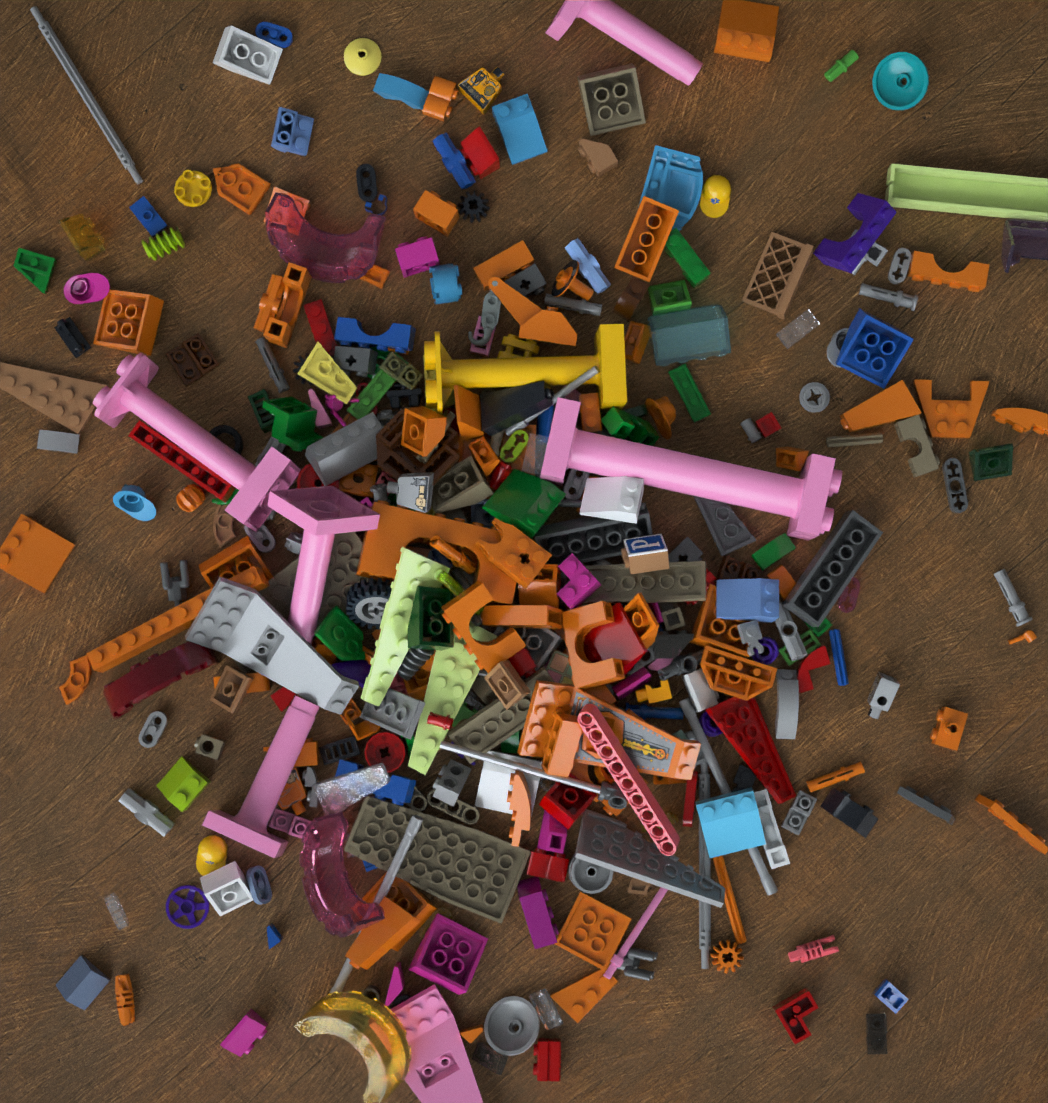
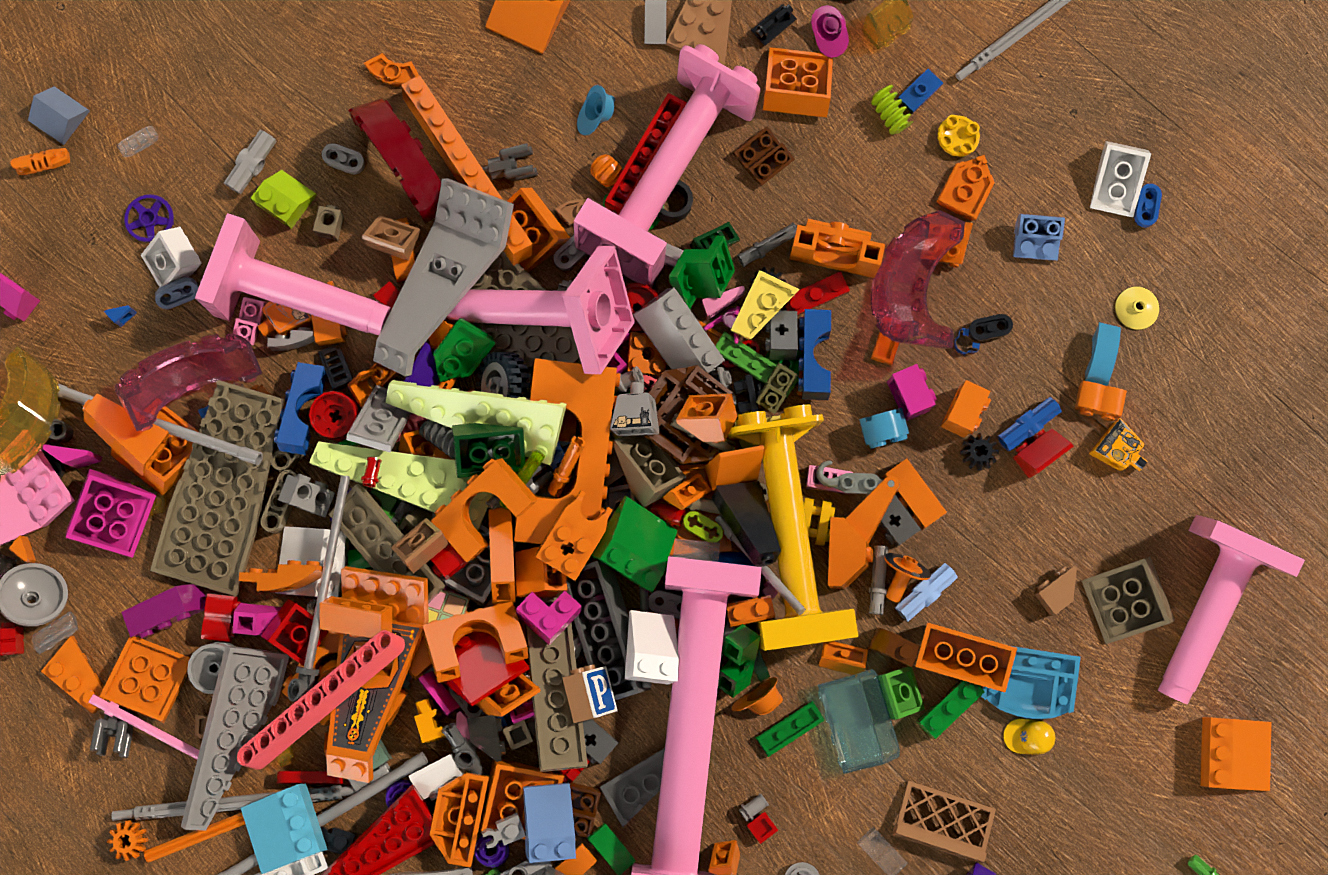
camera: 80 degrees right, 5 degrees down
yellow cap [196,835,228,876] -> none
clear wing [312,763,391,820] -> none
dark azure slope [492,94,548,165] -> none
blue pin [625,703,684,720] -> none

